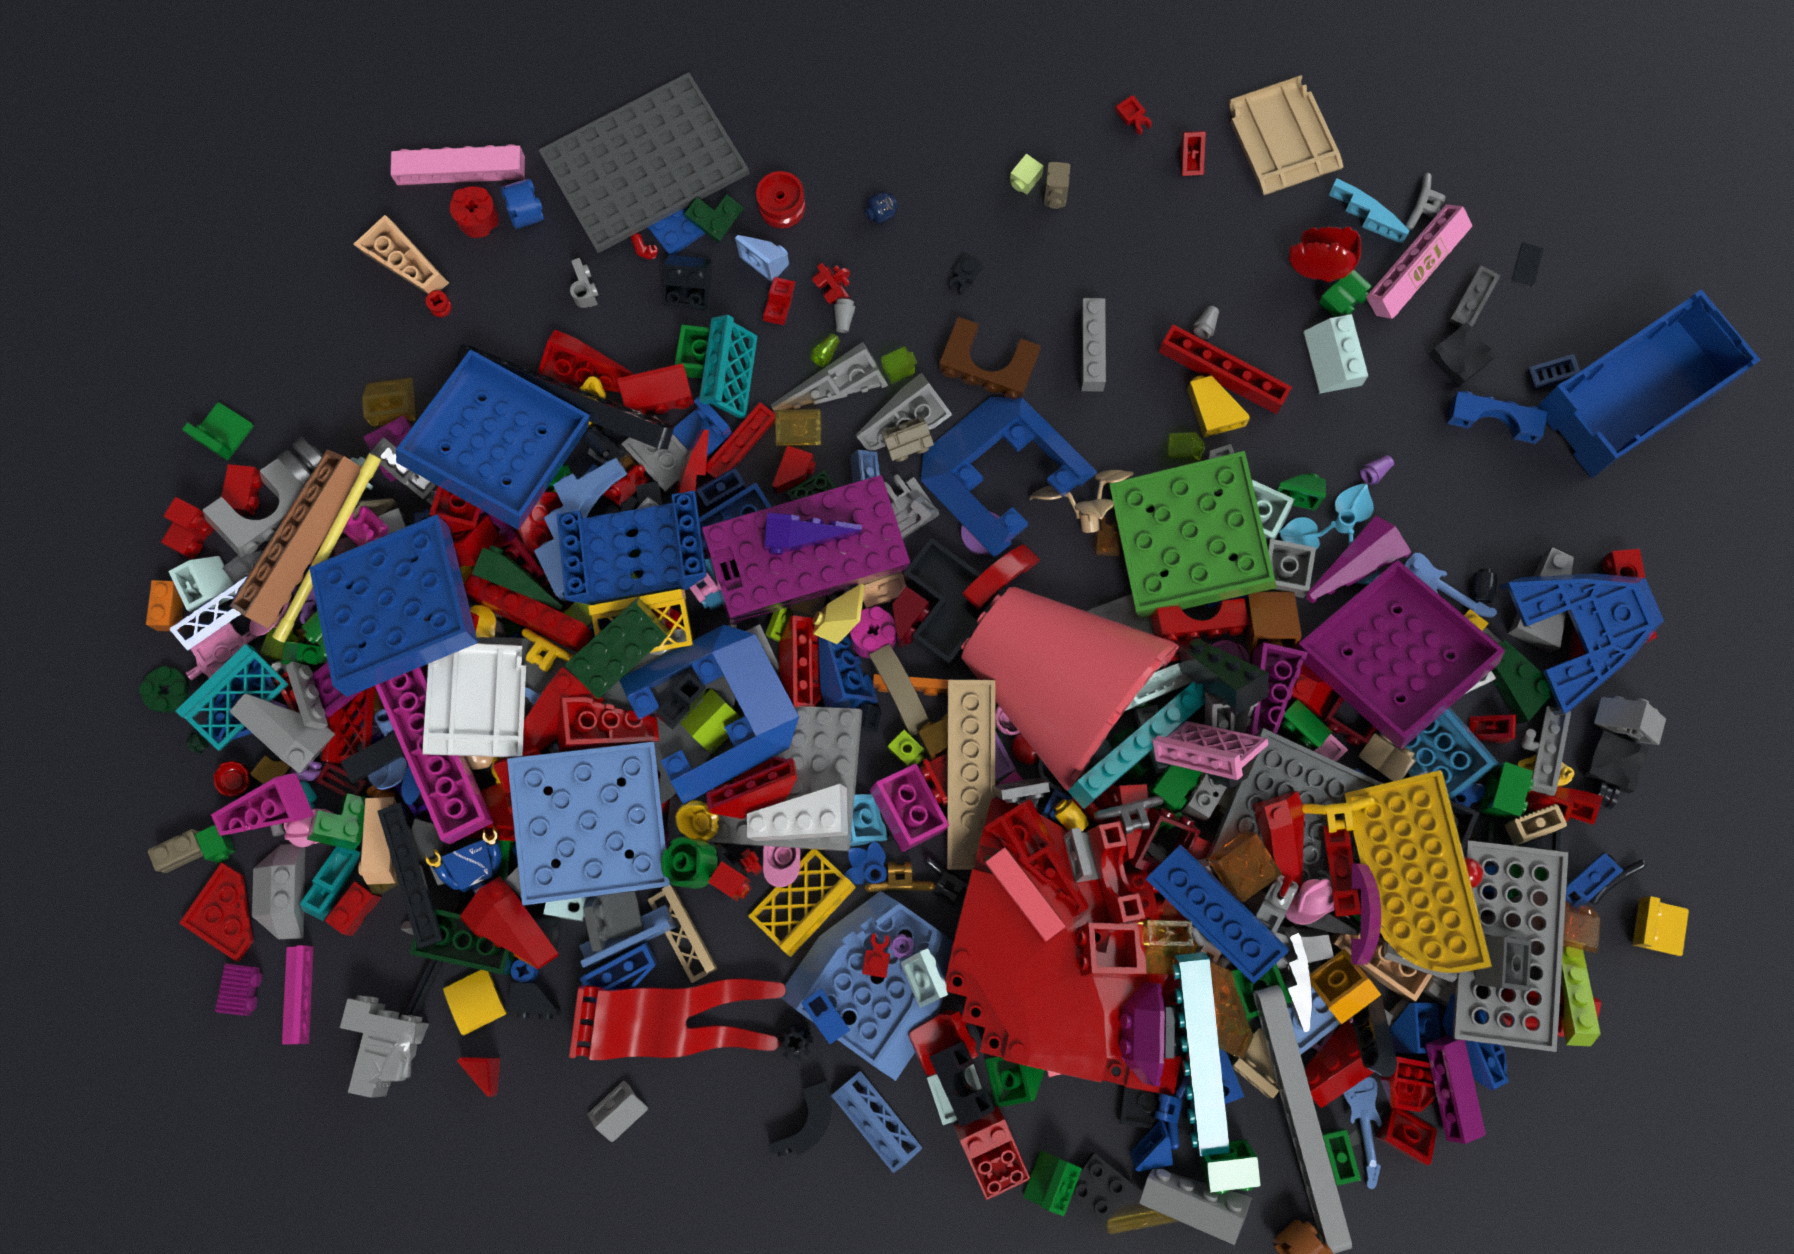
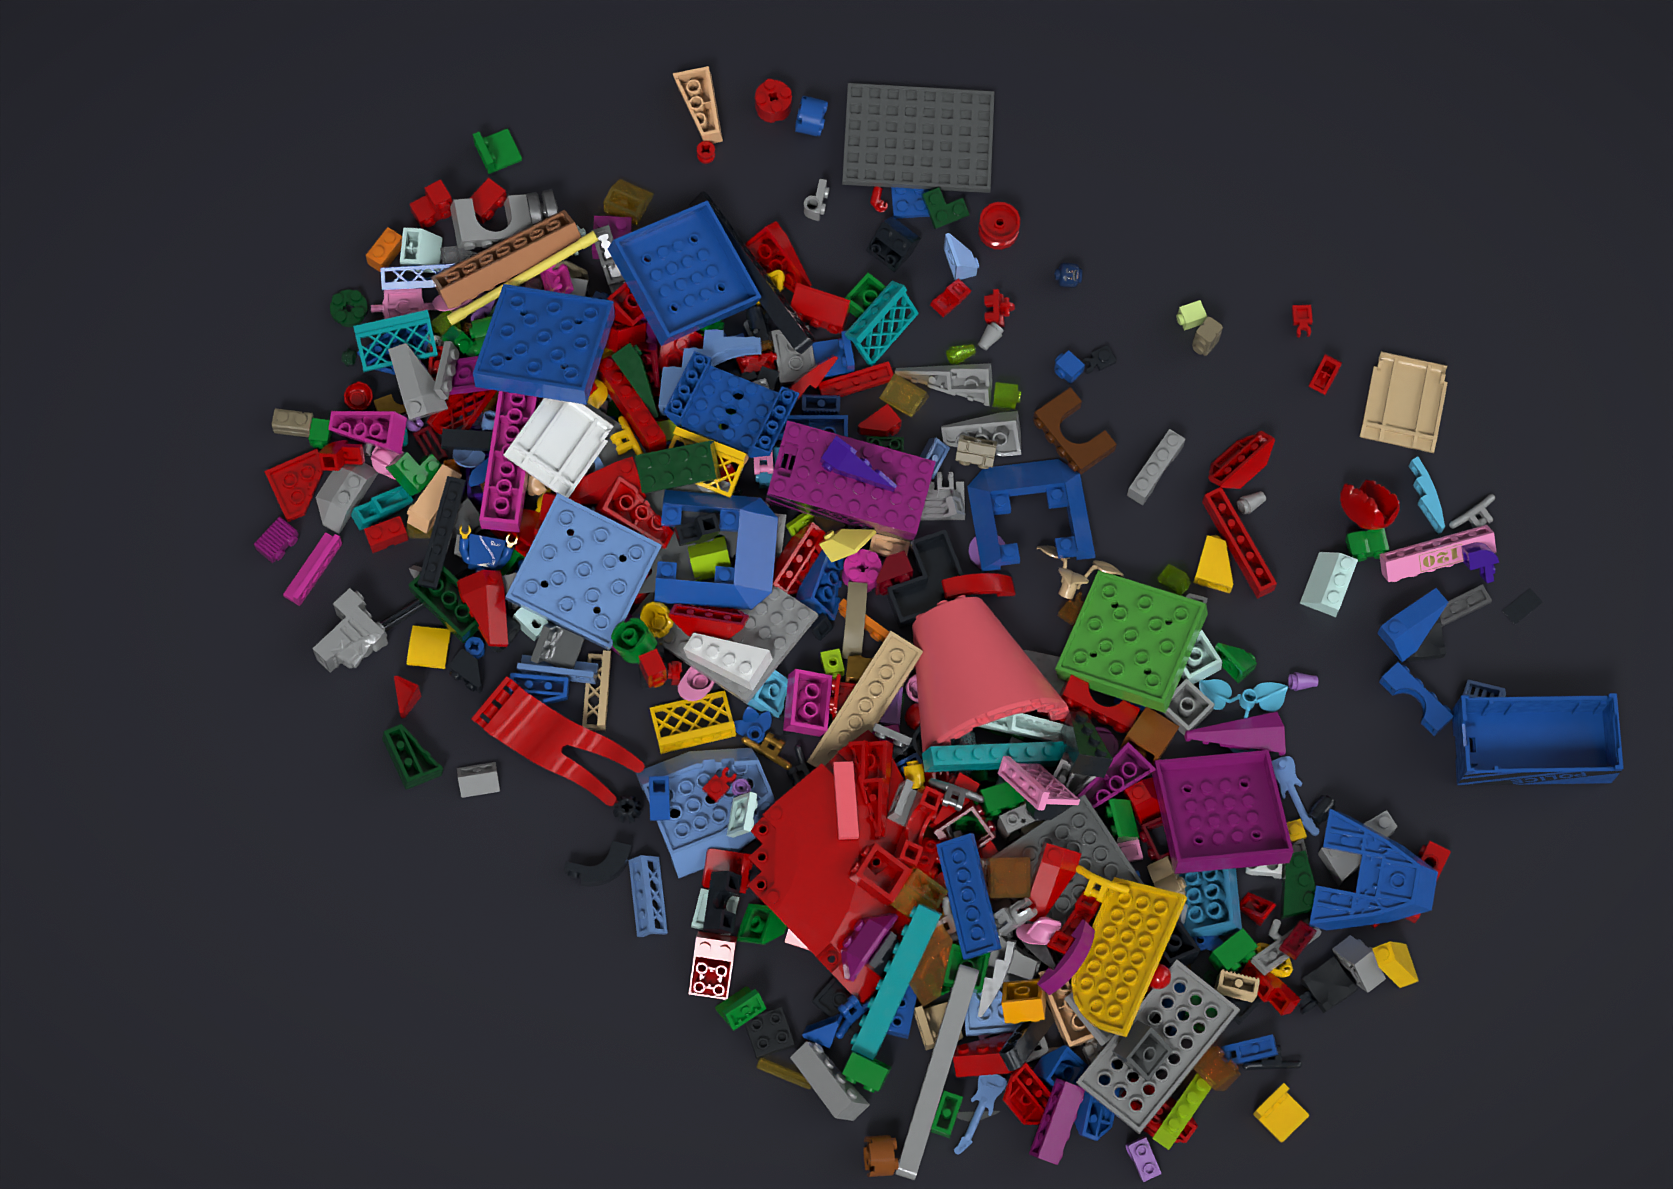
camera: 25 degrees right, 5 degrees down
bright pink brick [391,144,525,185] -> none
red slope [1376,1108,1437,1166] -> none
none -> red brick [318,440,365,471]
none -> dark green wedge [382,724,443,790]
none -> blue brick [1054,350,1085,384]
none -> medium lavender plate [1125,1136,1161,1182]
none -> red wedge [1208,431,1275,489]
none -> dark red plate [1279,920,1317,960]
none -> yellow slope [1372,941,1419,988]
none -> blue wedge [1377,588,1449,662]
none -> dark purple brick [1461,542,1499,583]

